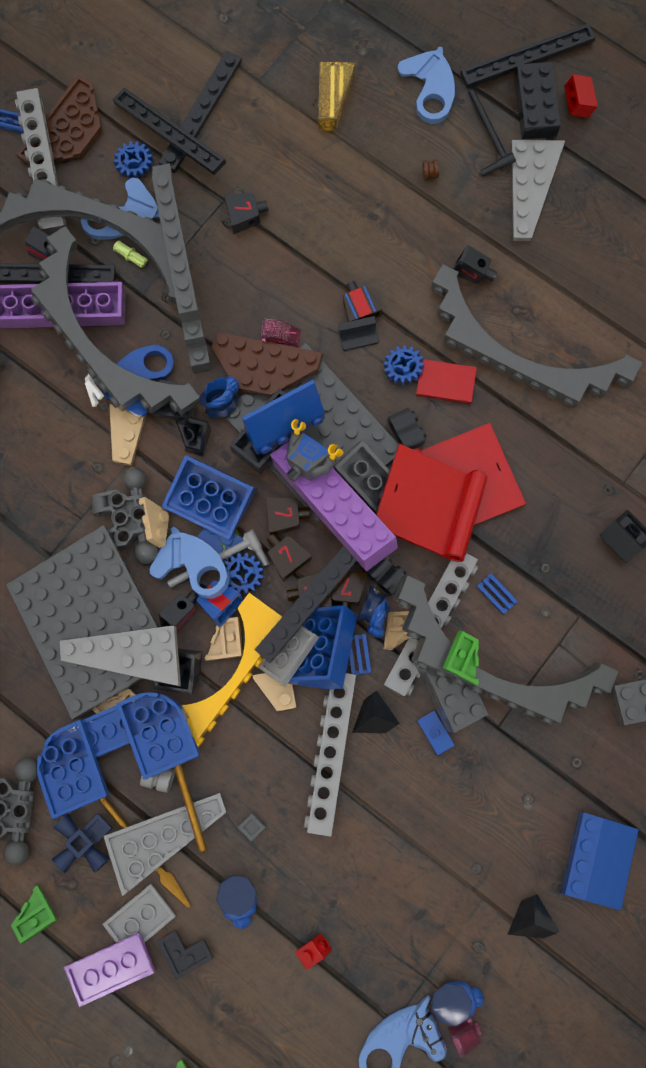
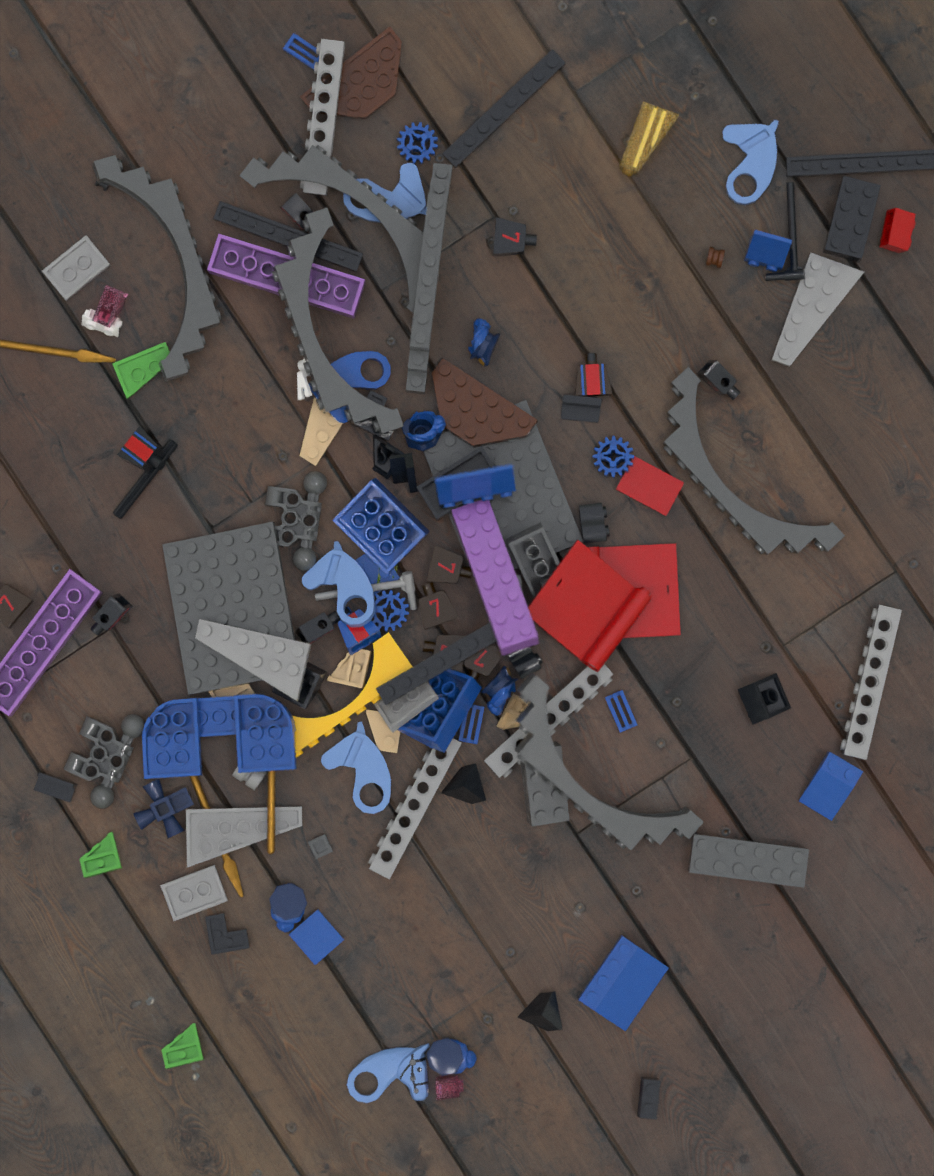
camera: 15 degrees right, 10 degrees up
tile [64,932,156,1007] -> none
black plate [113,88,226,176] -> none
yellowish green axle [113,240,148,267] -> none
tan wing [139,497,170,548] -> none
clear pink slope [261,318,301,348] -> none
torso [286,419,343,482] -> none
red bracket [295,933,332,970] -> none
blue plate [417,711,455,756] -> none
bright green wing [443,631,479,685] -> none
none -> blue piece [289,909,344,965]
none -> medium blue animal [321,722,391,814]
none -> black panel [389,453,418,493]
none -> piece [468,318,500,367]
none -> blue slope [744,230,792,272]

